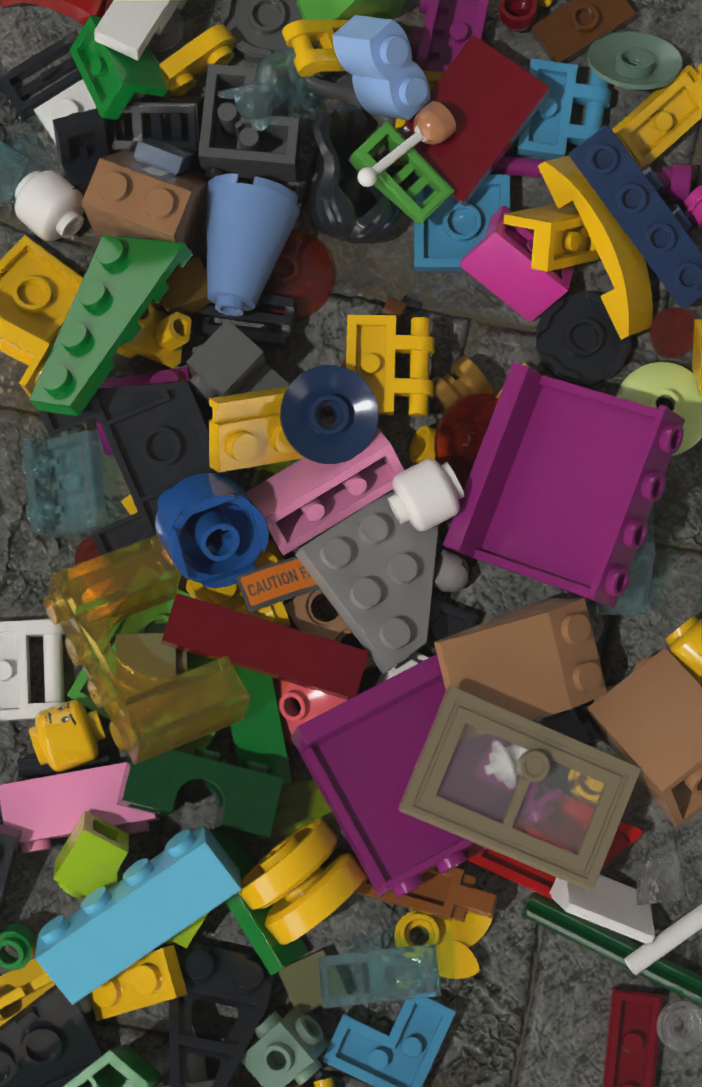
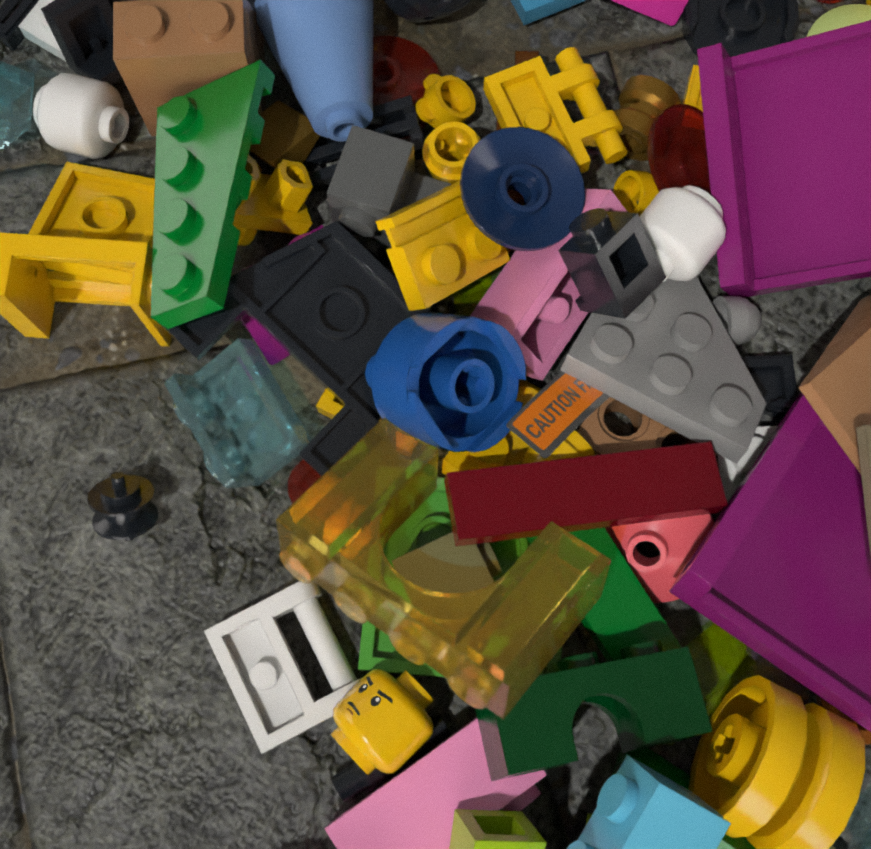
camera: 30 degrees left, 5 degrees down
none -> yellow plate [415,74,476,128]
none -> yellow cone [422,121,481,184]
none -> black brick [558,208,666,319]

